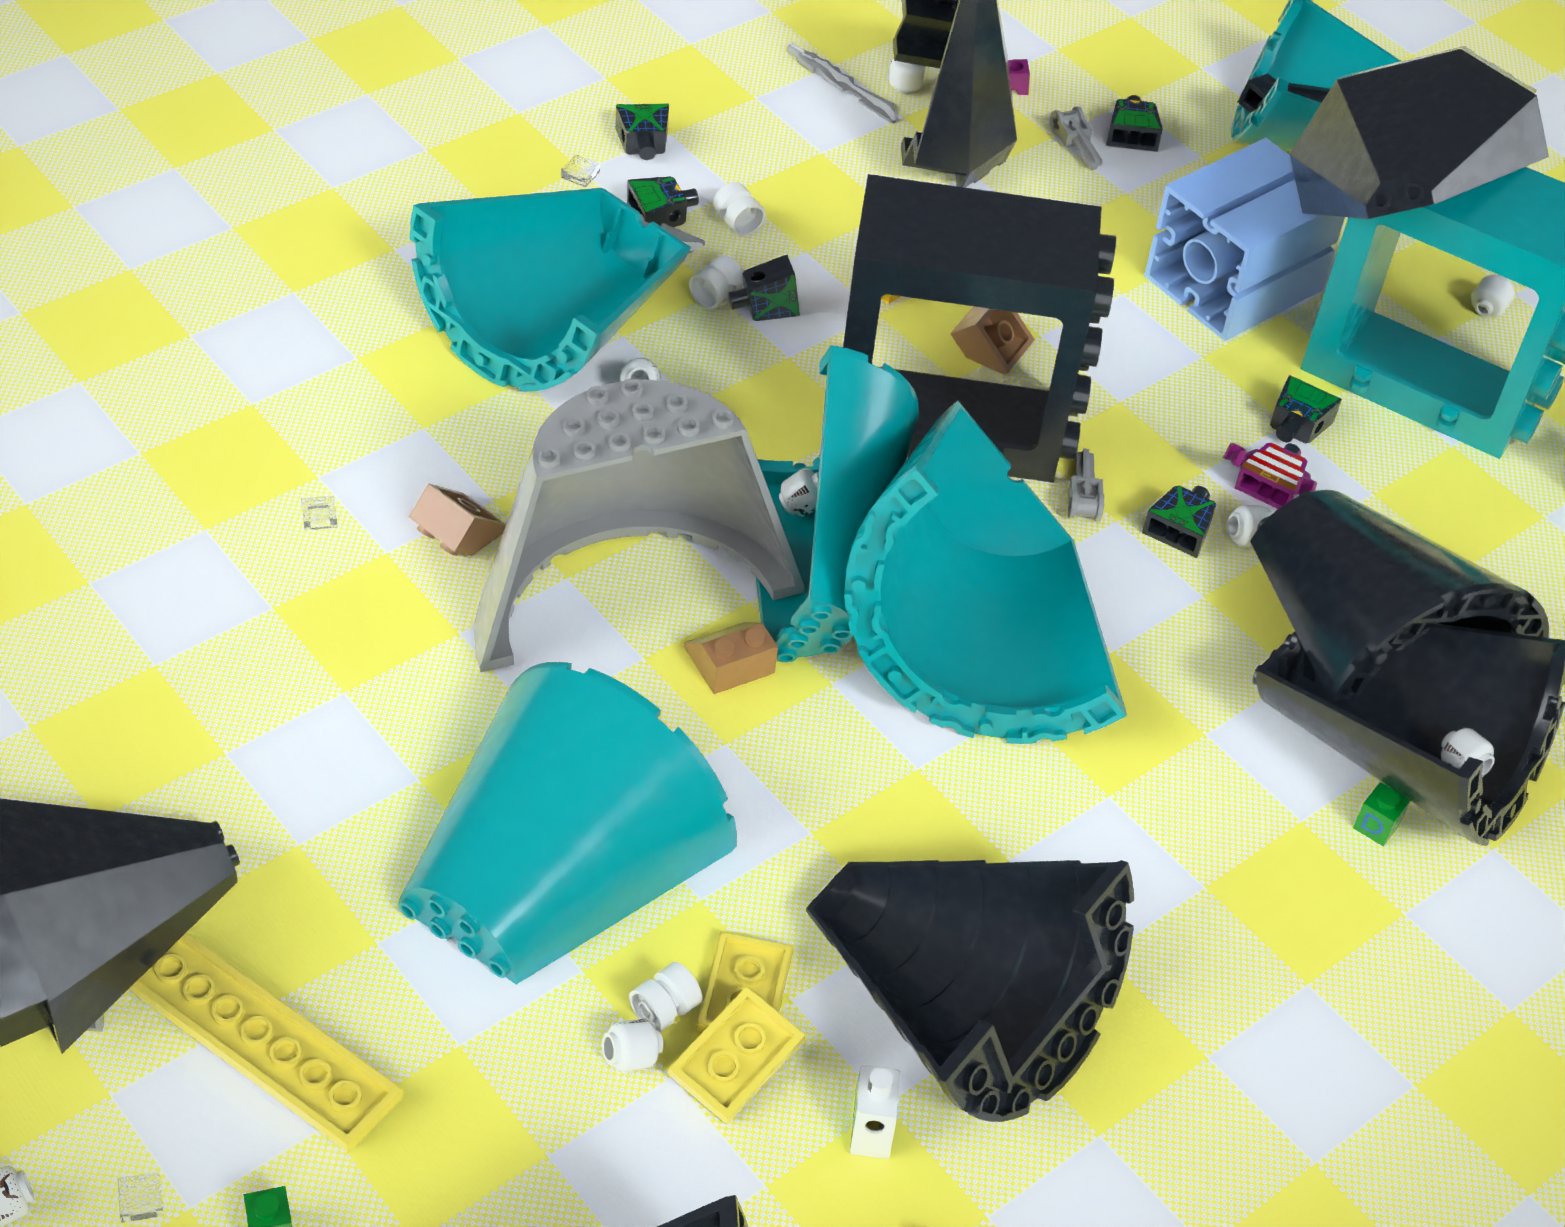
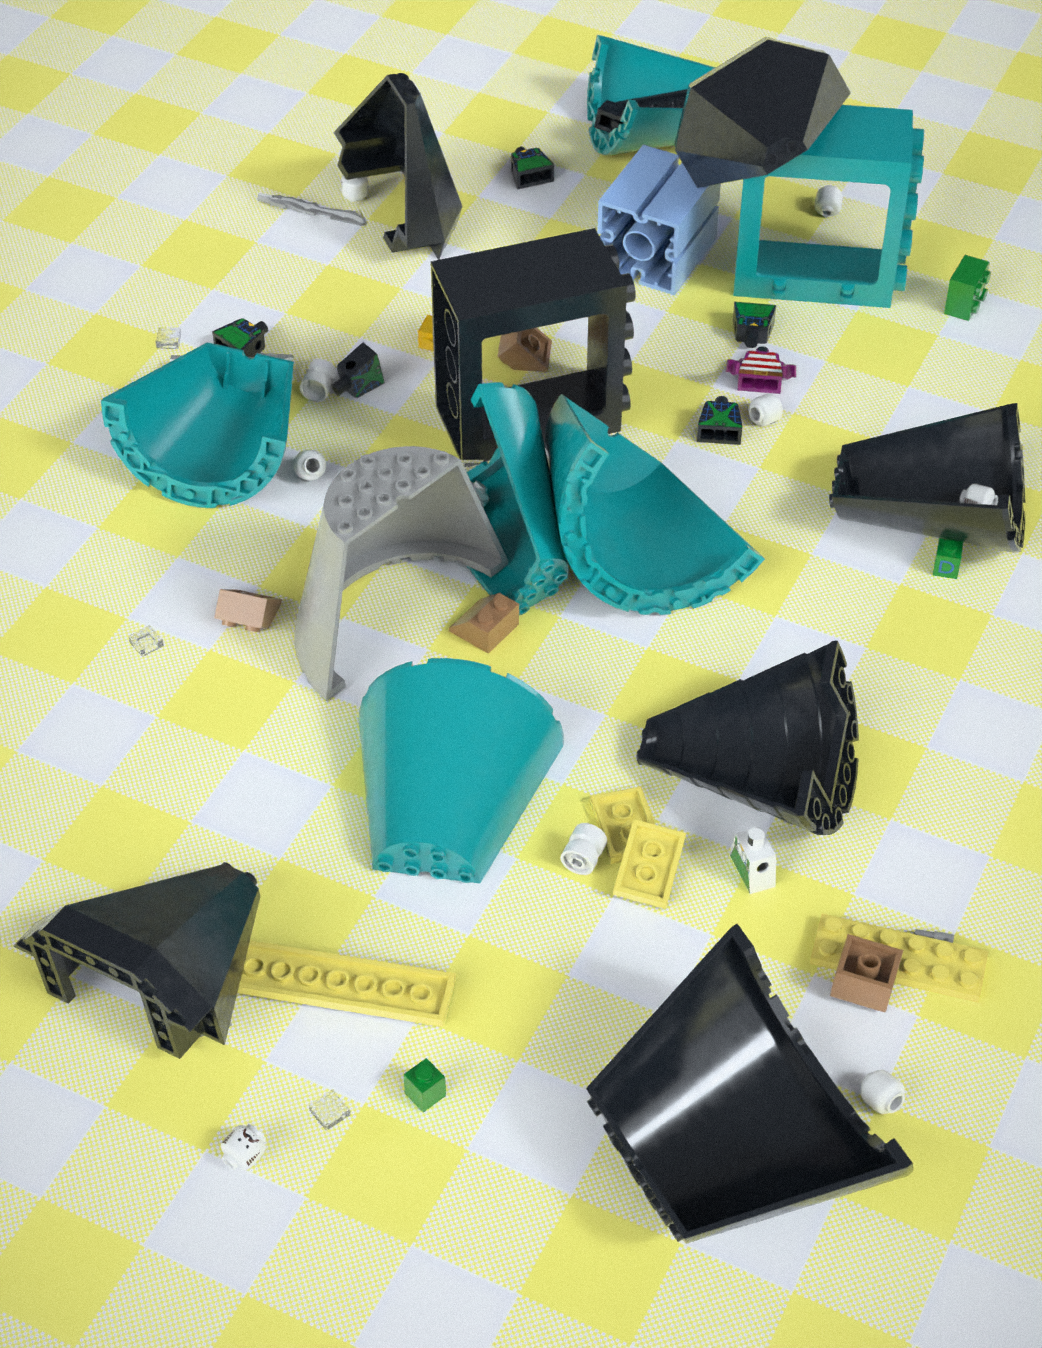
camera: 20 degrees left, 0 degrees up
white head [602,1018,663,1072] -> none
black torso [615,103,669,160] -> none
white wheel [713,182,766,236] -> none
light grey connector [1050,106,1103,170] -> none
light grey connector [1068,448,1104,521] -> none
black cone [1250,490,1549,700] -> none

